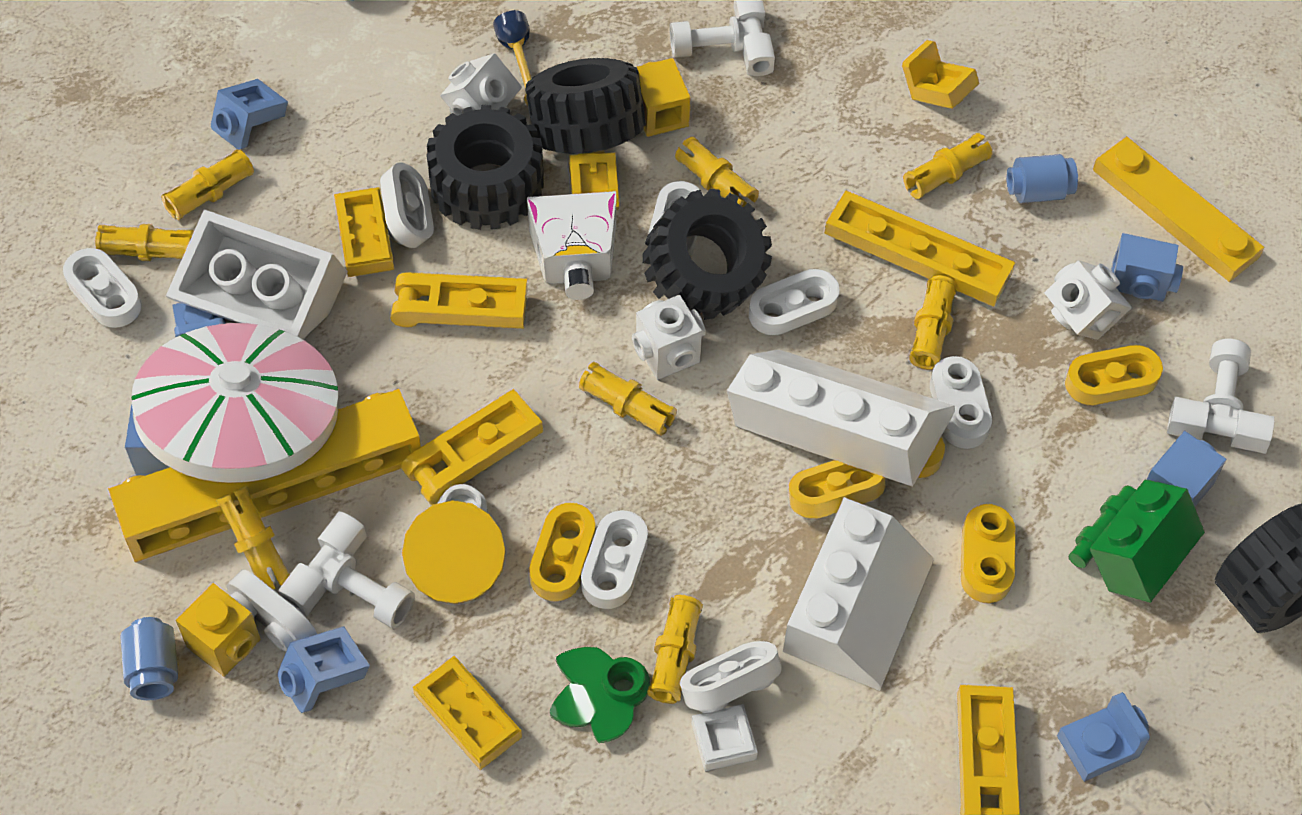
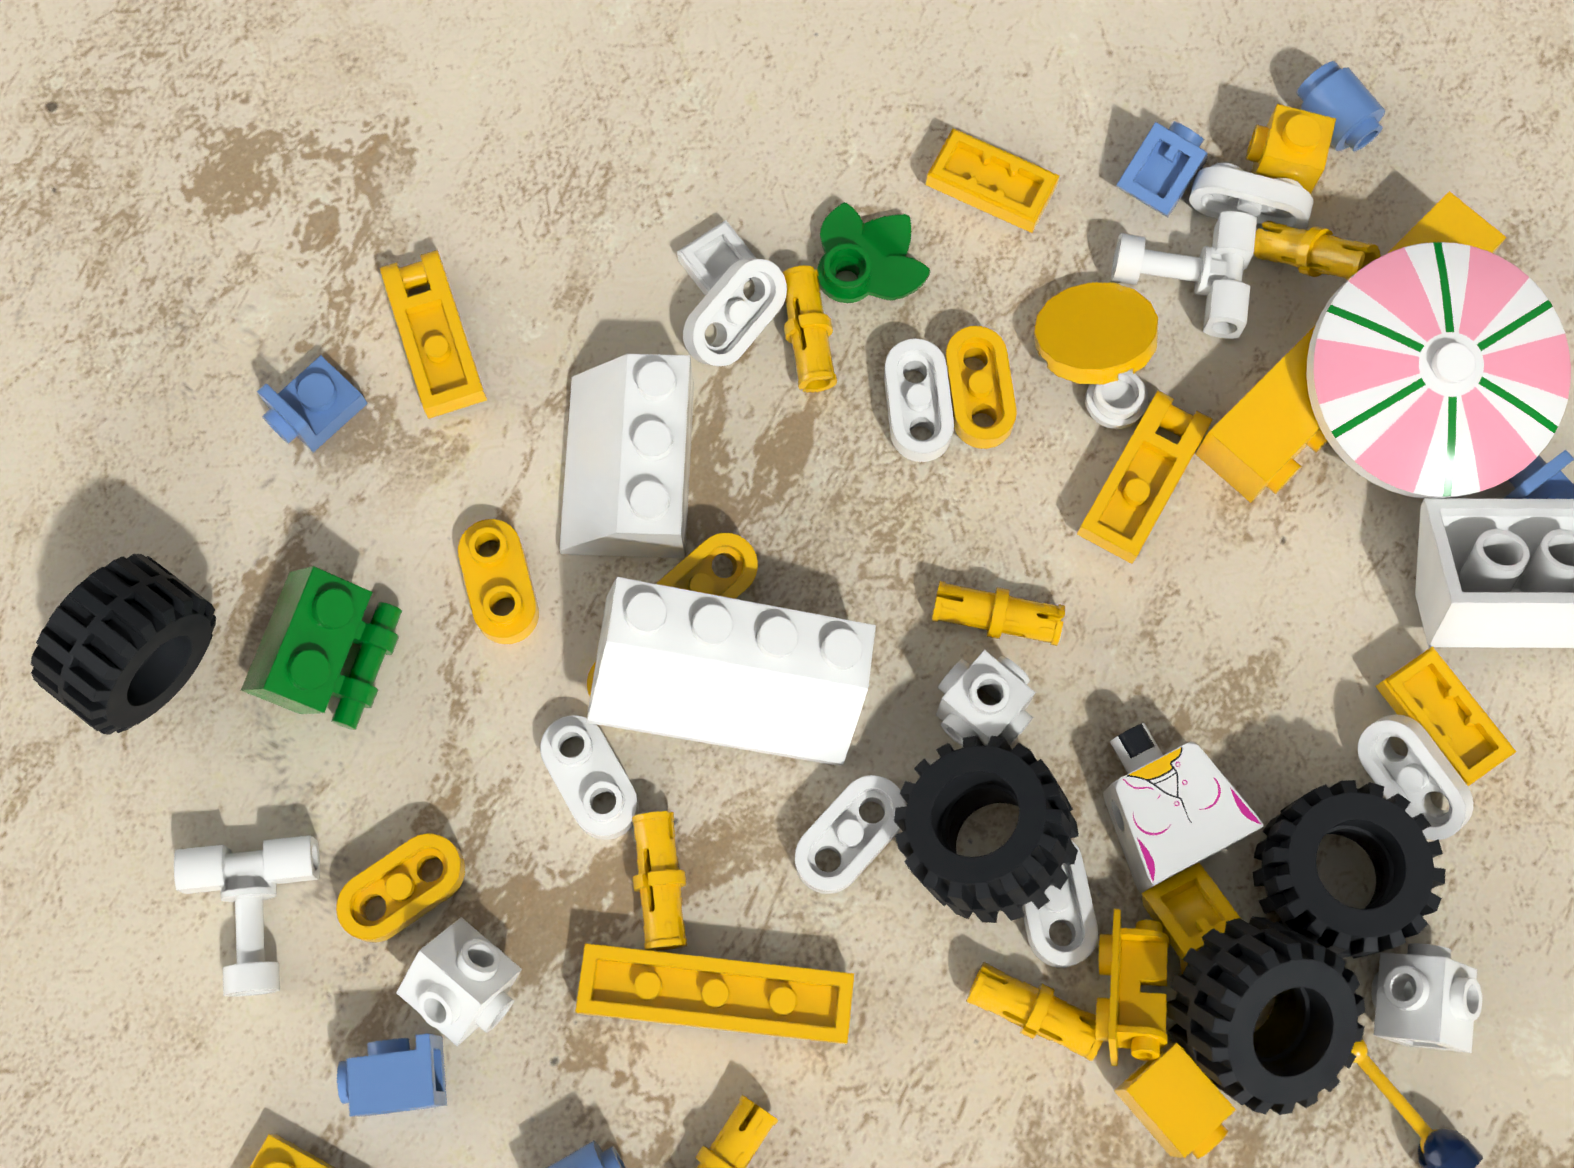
camera: 160 degrees right, 15 degrees up
yellow plate [390,272,528,329] -> none
medium blue brick [1147,431,1227,506] -> none
none -> yellow hinge [1096,909,1170,1066]

